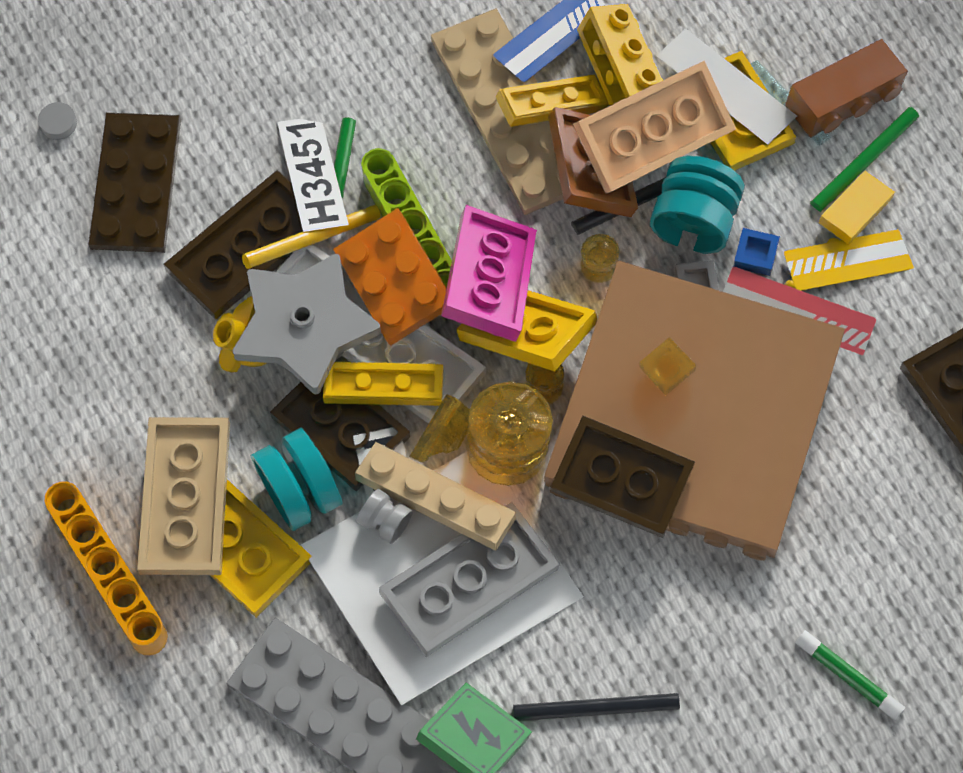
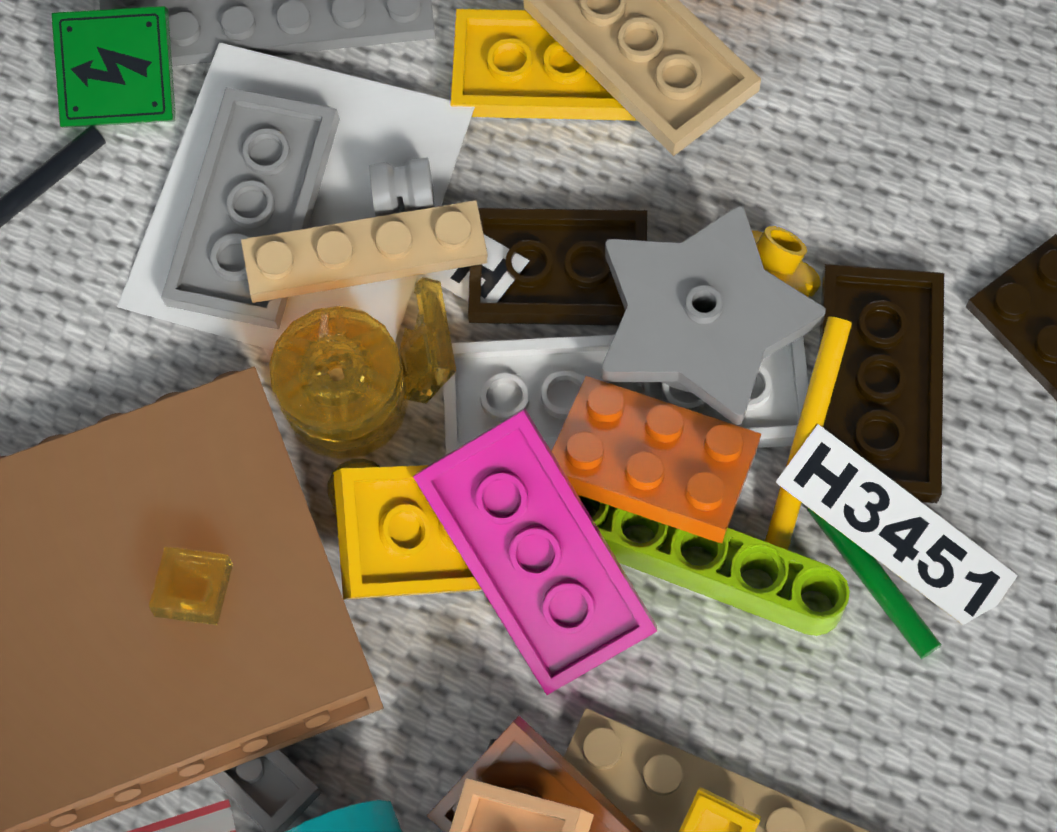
camera: 140 degrees right, 0 degrees up
teal wheel [250,428,343,531] -> none
yellow tile [323,362,444,406] -> none
dark brown plate [550,415,695,538] -> none
clear yellow wheel [580,234,620,283] -> none

